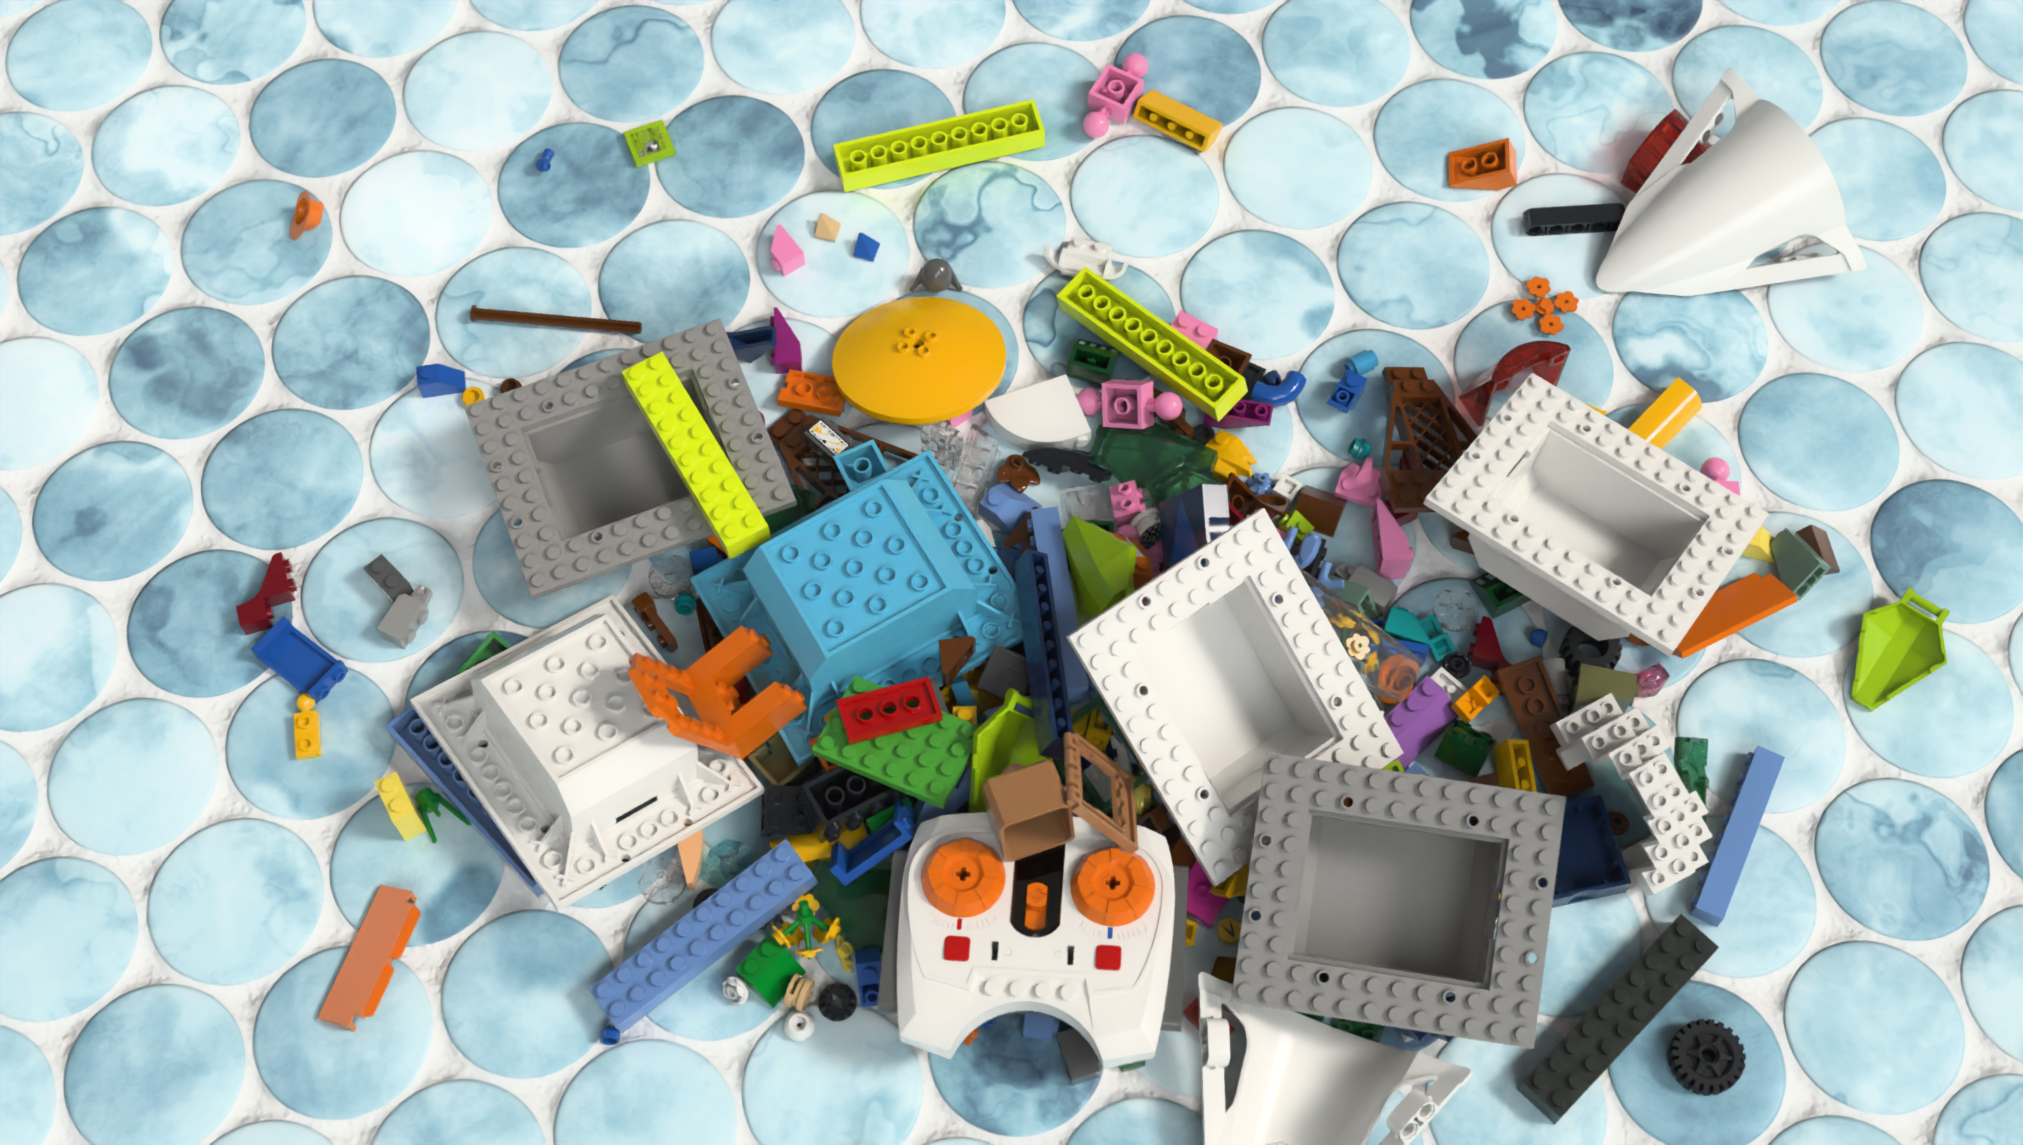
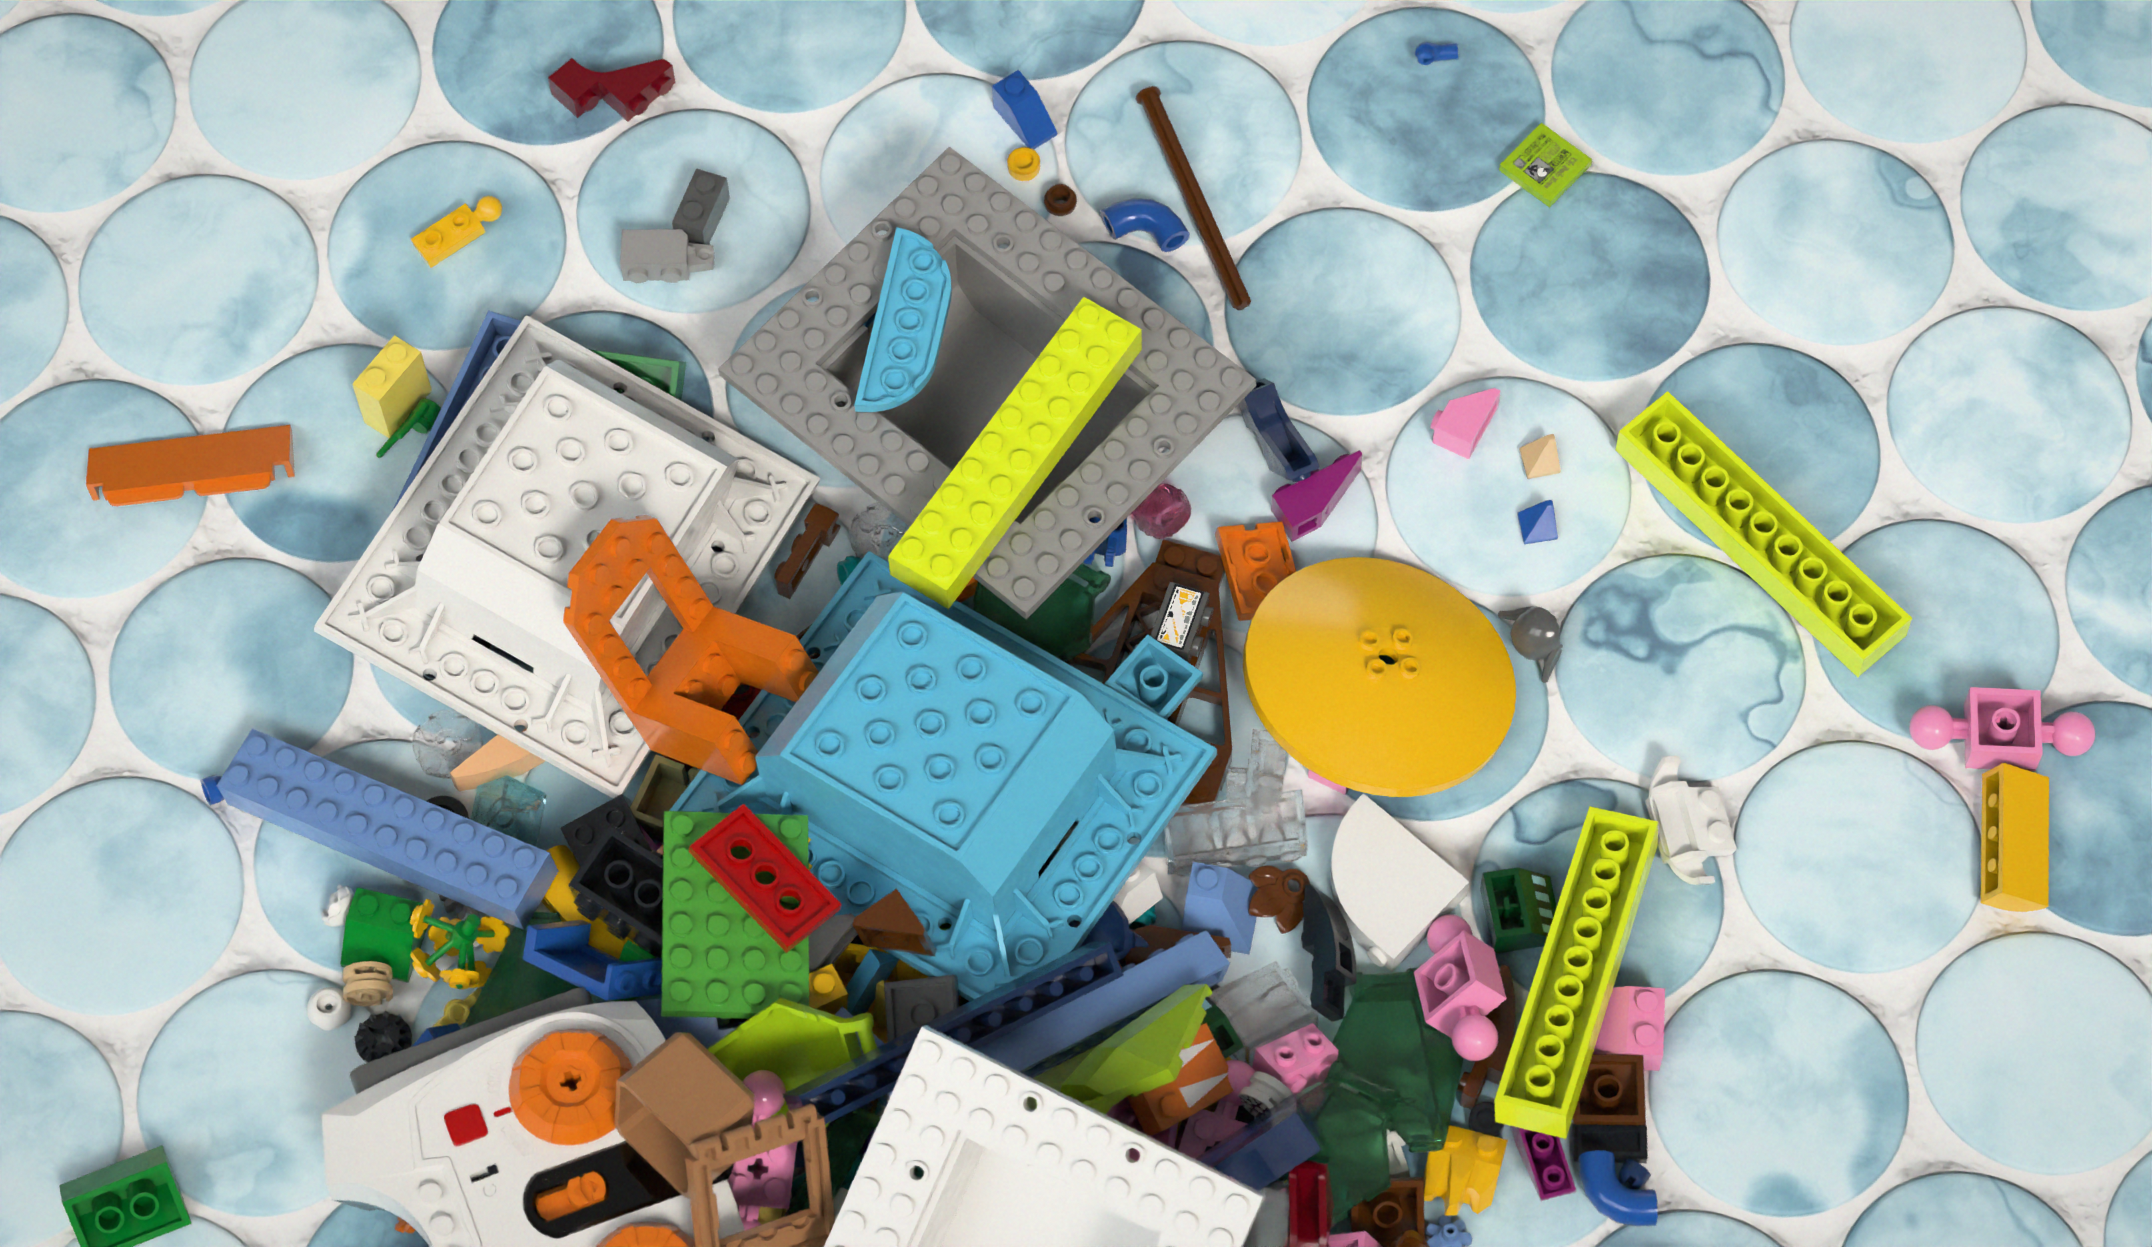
camera: 65 degrees right, 0 degrees up
blue panel [251,616,348,704] -> none
none -> medium azure plate [854,227,952,412]
none -> blue cylinder [1100,198,1190,252]

